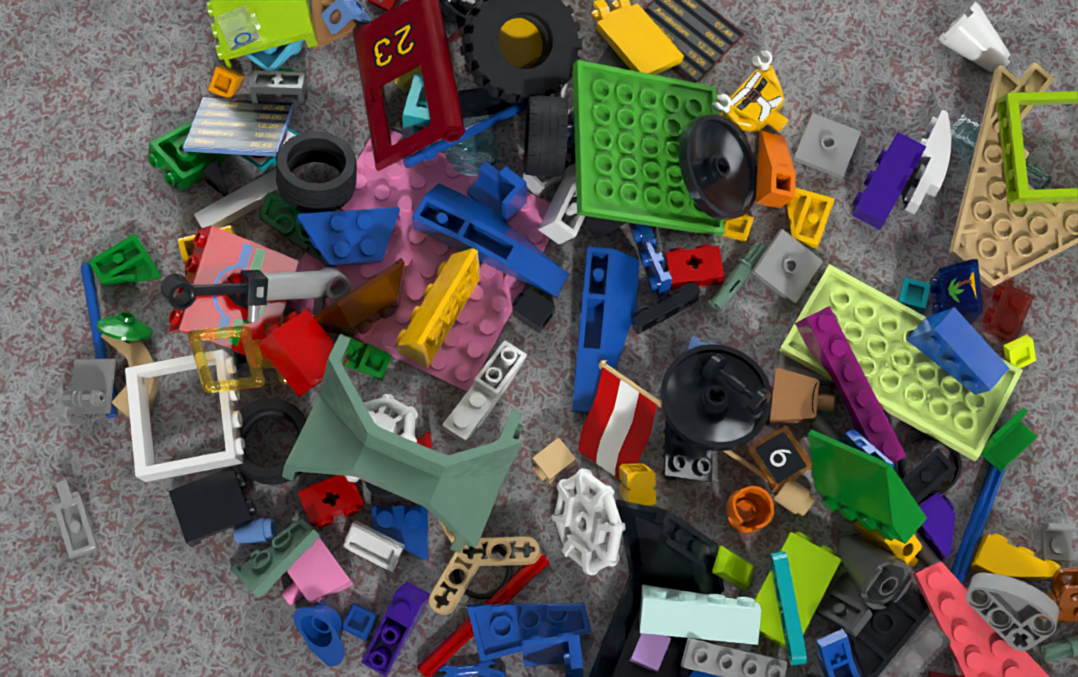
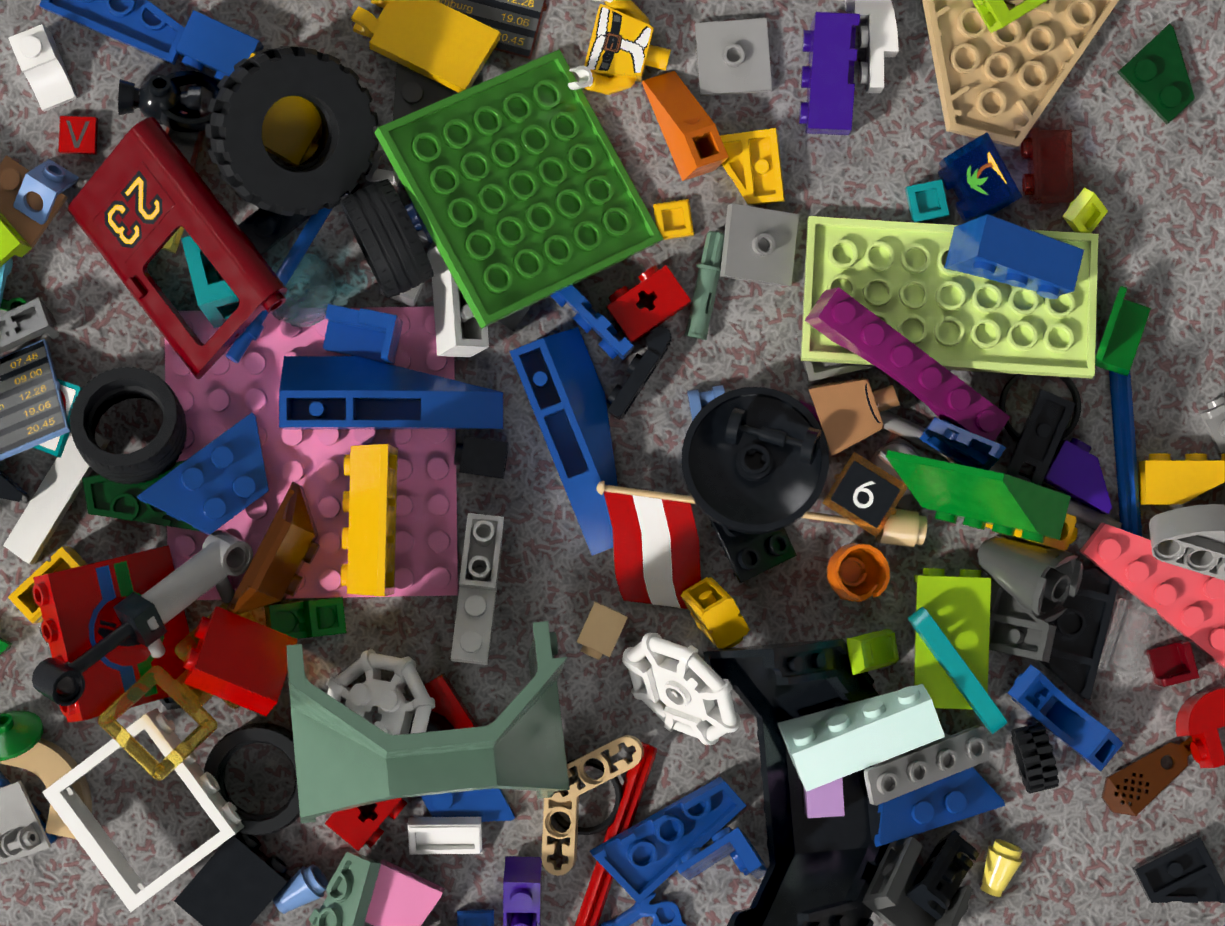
camera: 30 degrees left, 15 degrees up
black dish [679,114,757,221] -> none

